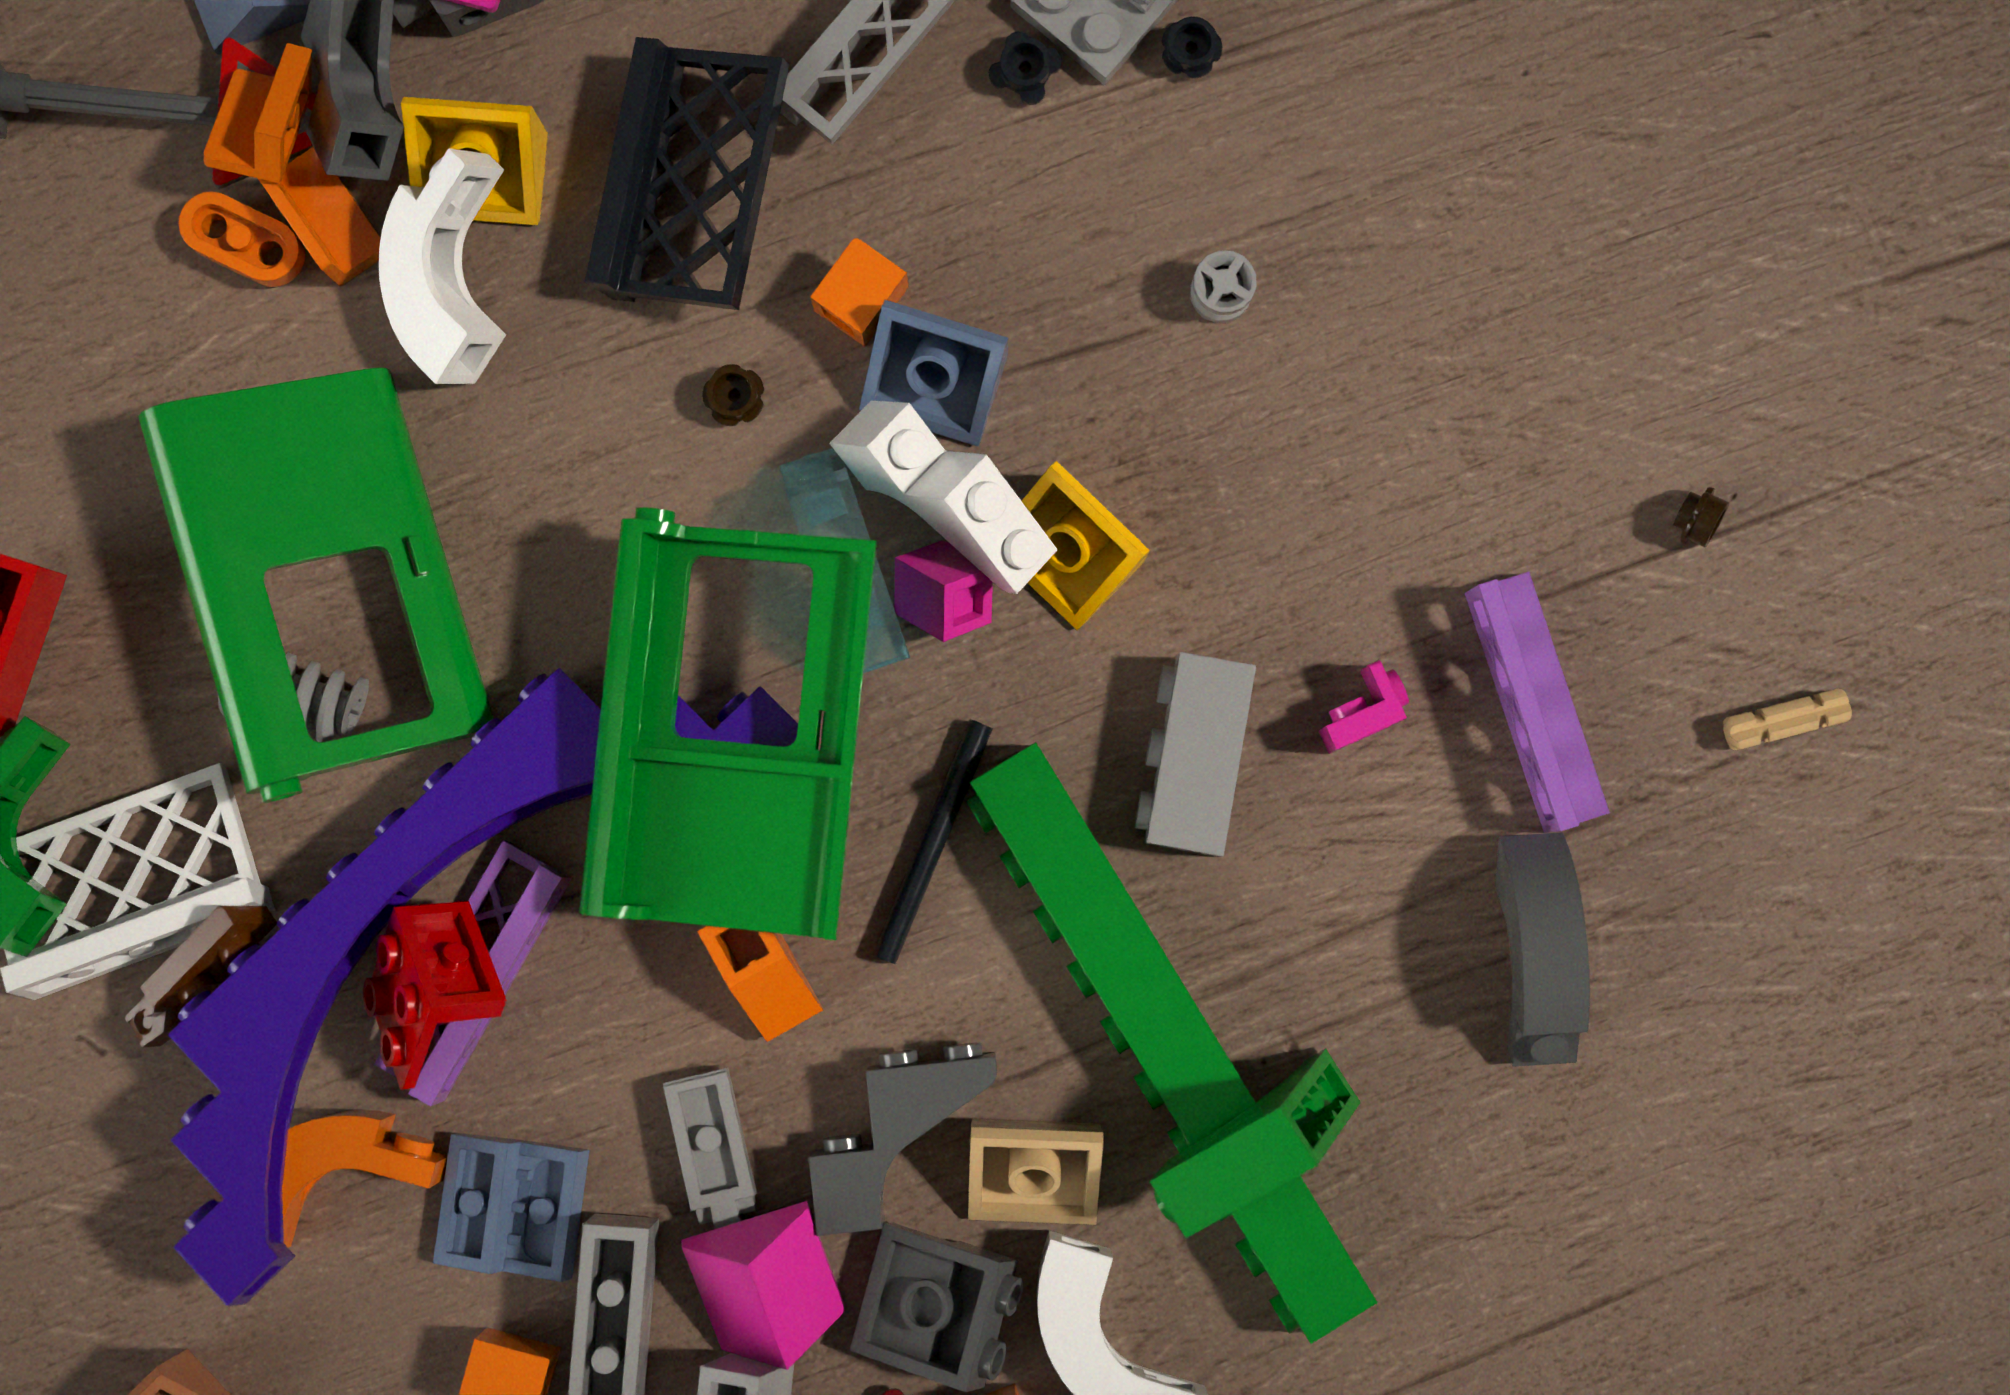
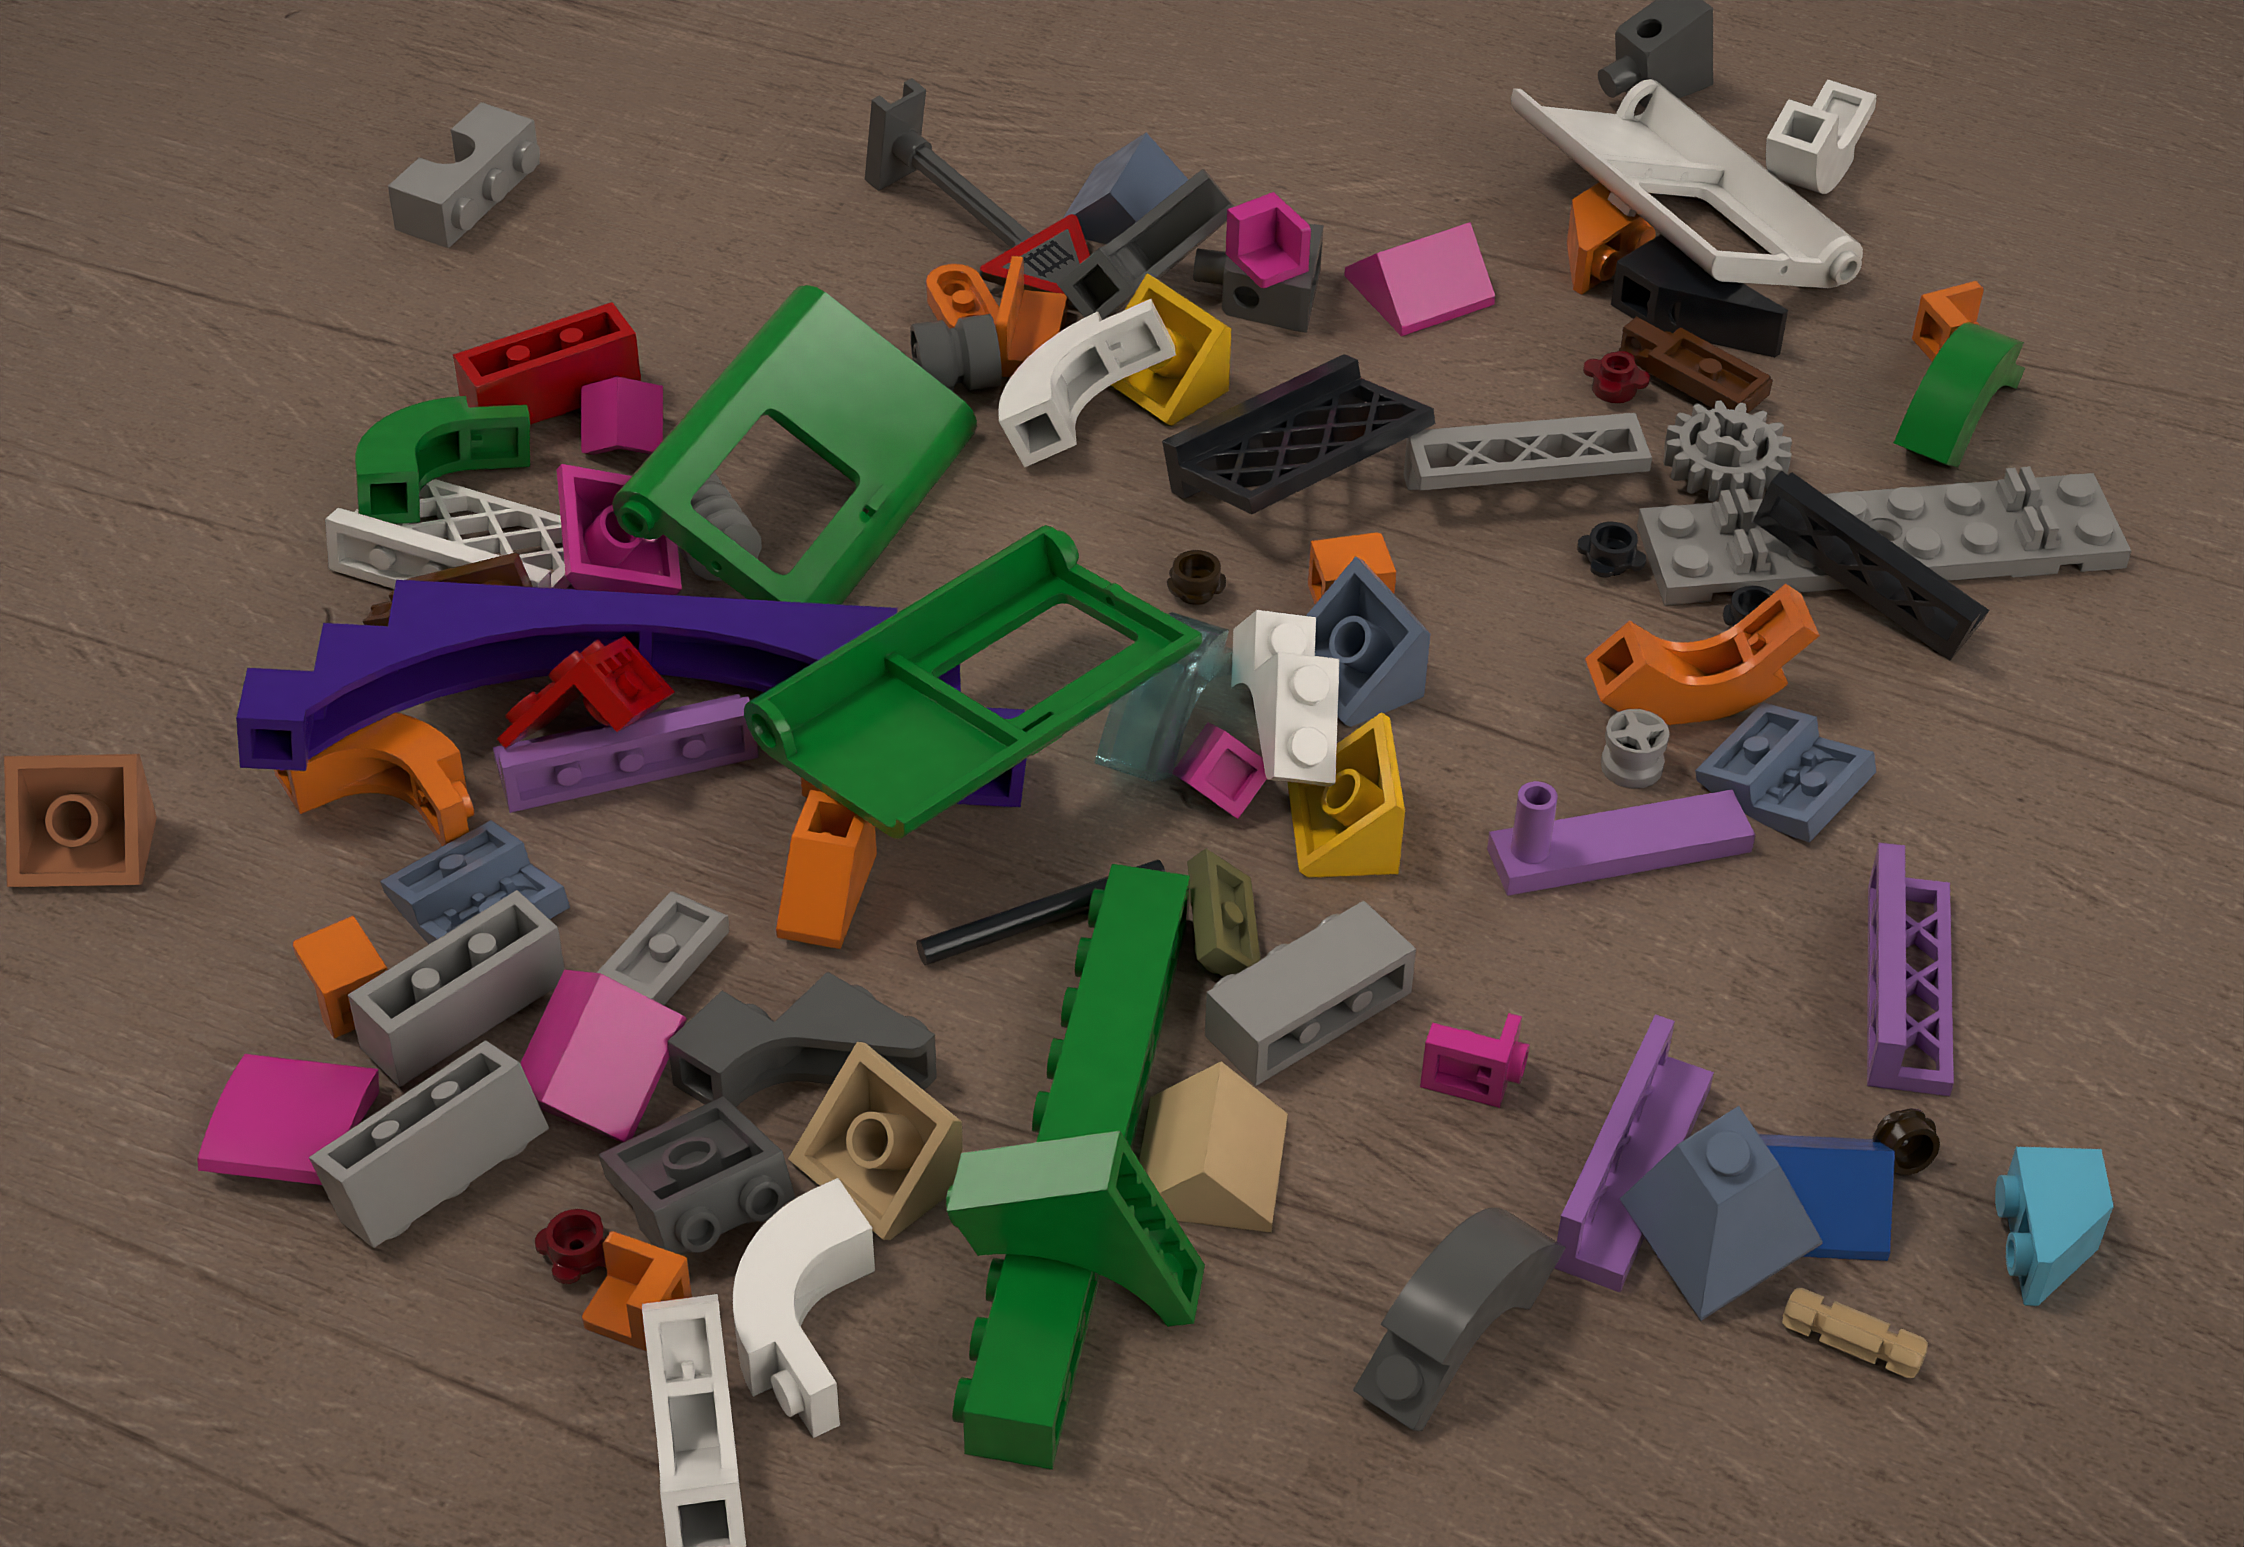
camera: 45 degrees right, 40 degrees down
orange panel [203,43,313,184] -> none
none -> dark pink slope [556,464,682,595]
none -> dark pink panel [581,377,663,455]
none -> dark grey wheel [910,314,1002,392]
none -> tan slope [1139,1061,1288,1233]
none -> olive plate [1187,848,1261,977]
none -> medium lavender piece [1487,781,1755,896]
none -> orange arch [1585,583,1820,725]
none -> sand blue slope [1620,1106,1823,1321]
none -> sand blue slope [1695,702,1876,843]
none -> blue slope [1759,1134,1895,1261]
none -> medium lavender fence [1867,842,1954,1096]
none -> medium azure slope [1995,1147,2114,1306]

